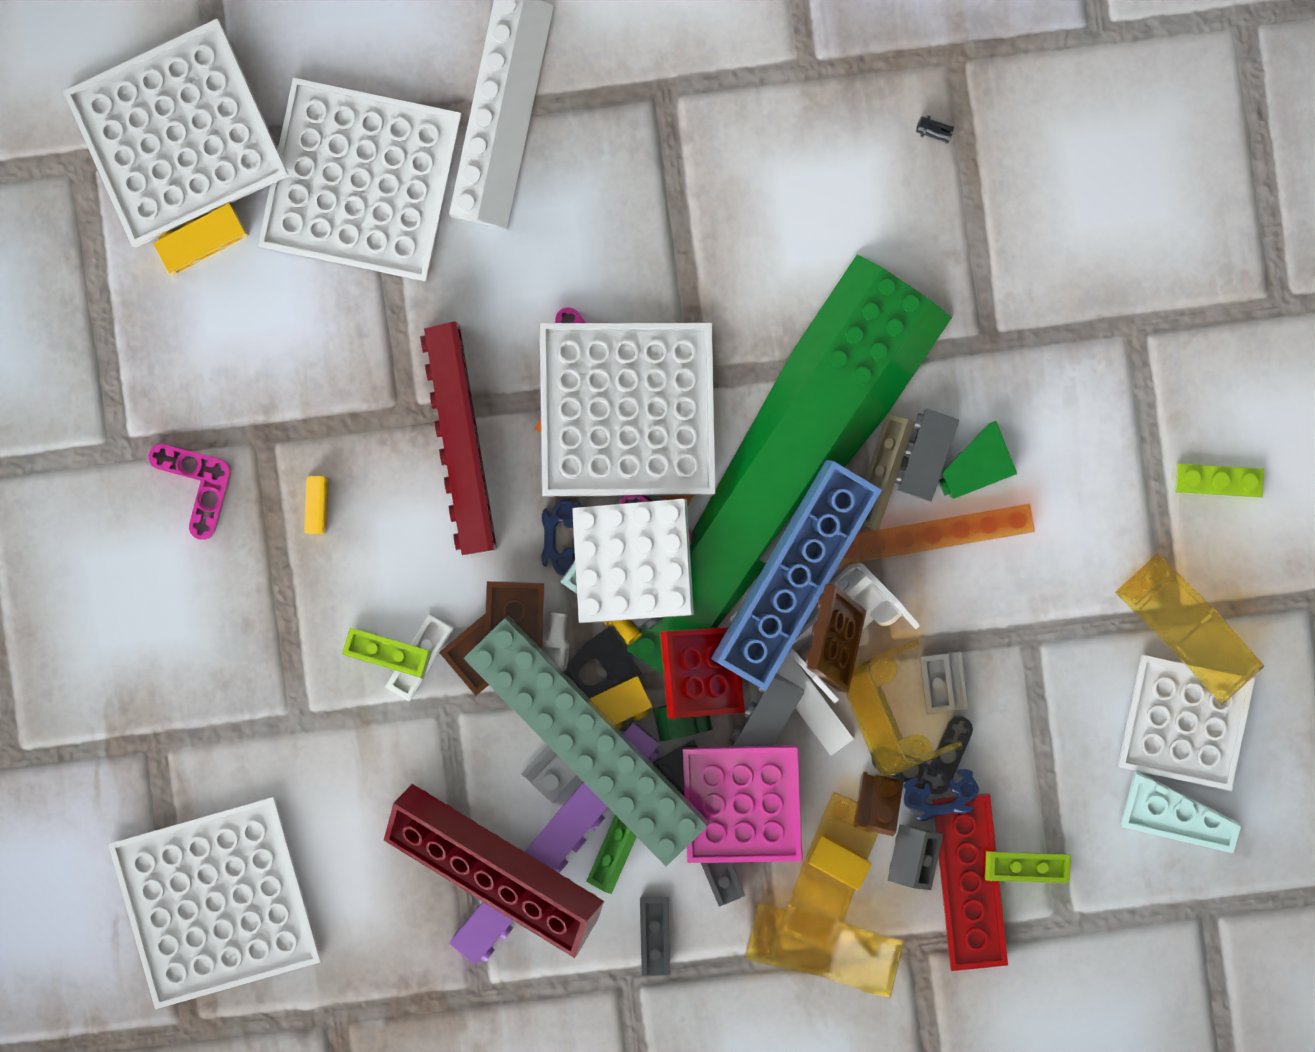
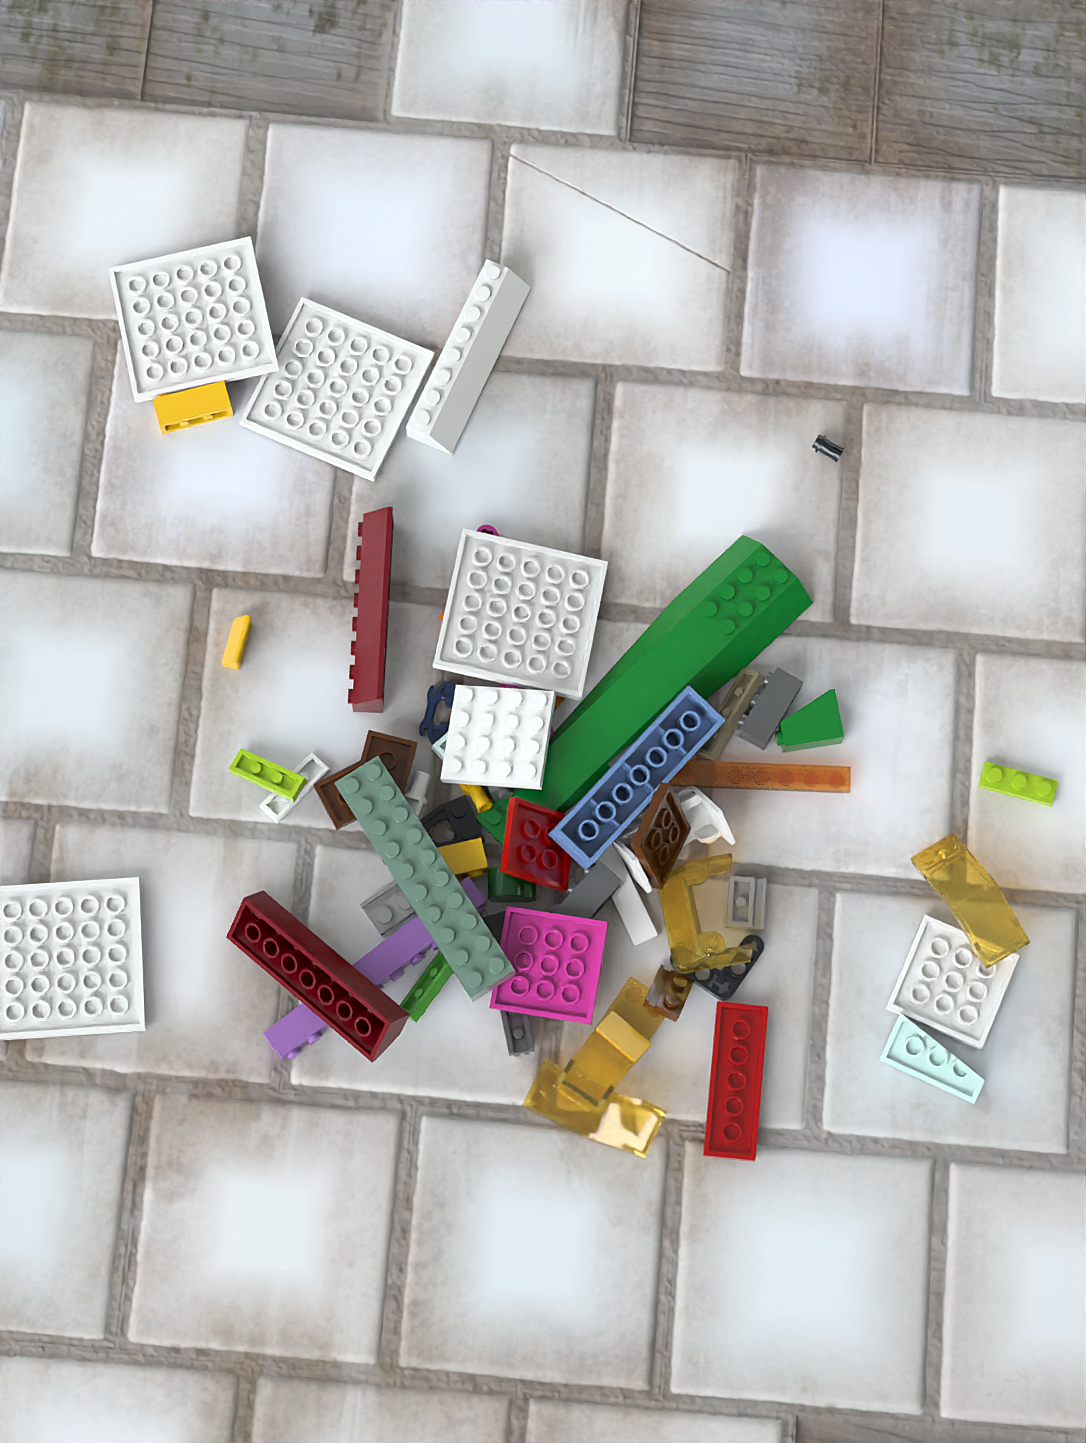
camera: 10 degrees right, 15 degrees down
dark pink beam [149,444,231,540] -> none
dark grey hinge [640,897,670,976] -> none
dark grey brick [887,824,943,890] -> none
dark blue helmet [903,769,979,821] -> none
lime plate [985,851,1071,883] -> none

